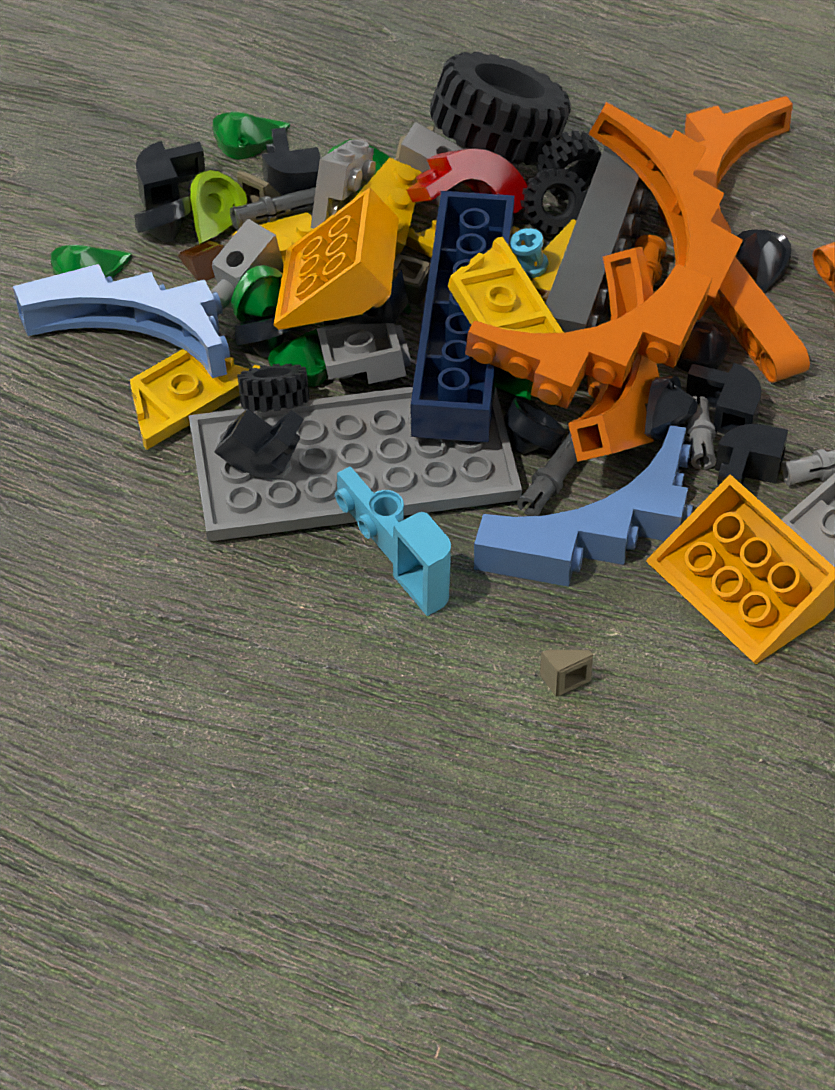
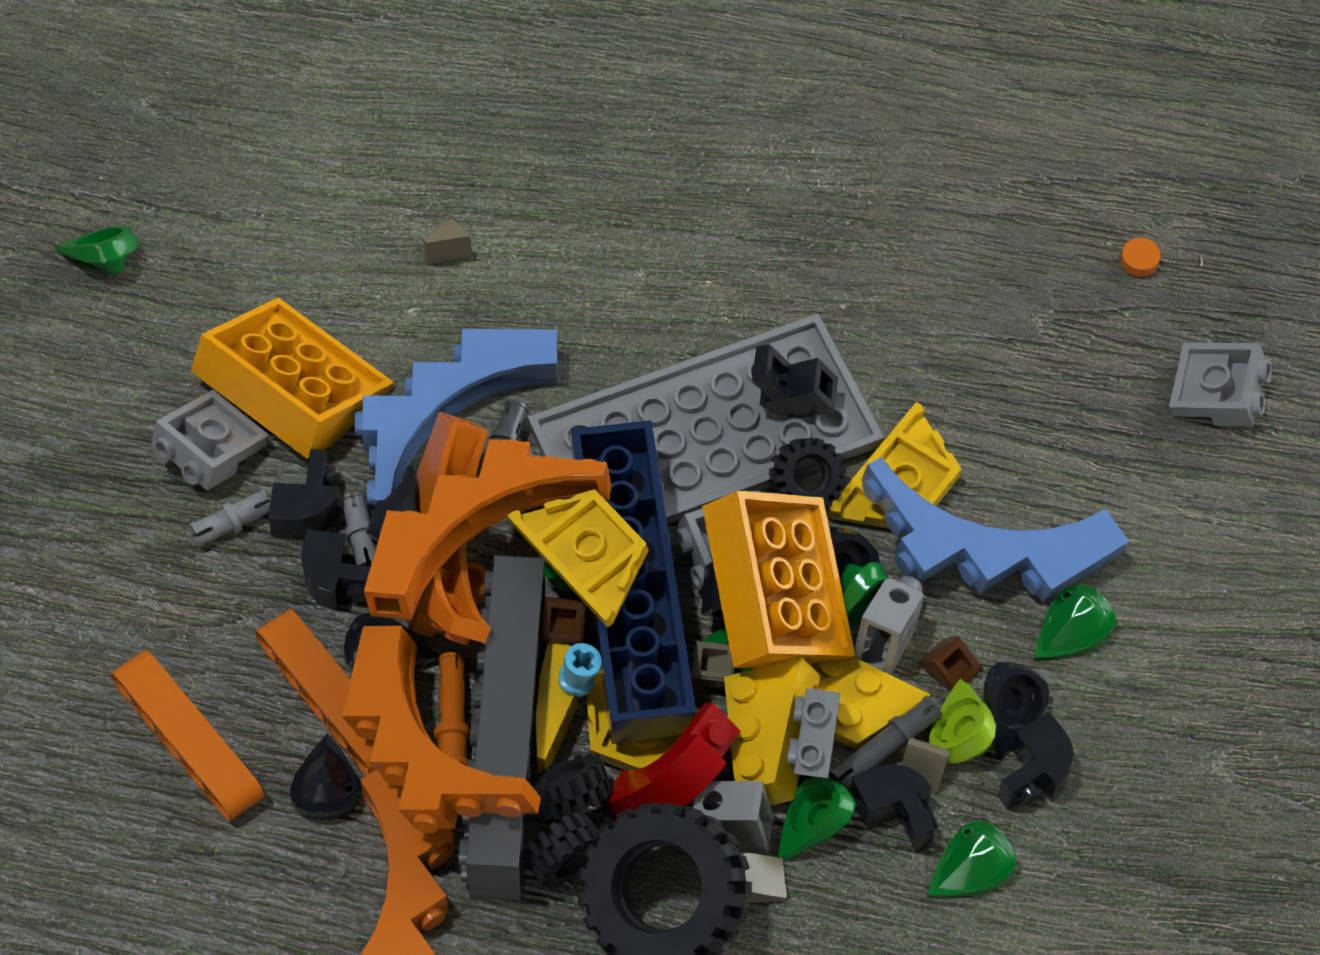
camera: 165 degrees right, 10 degrees up
medium azure plate [335,466,451,616] -> none

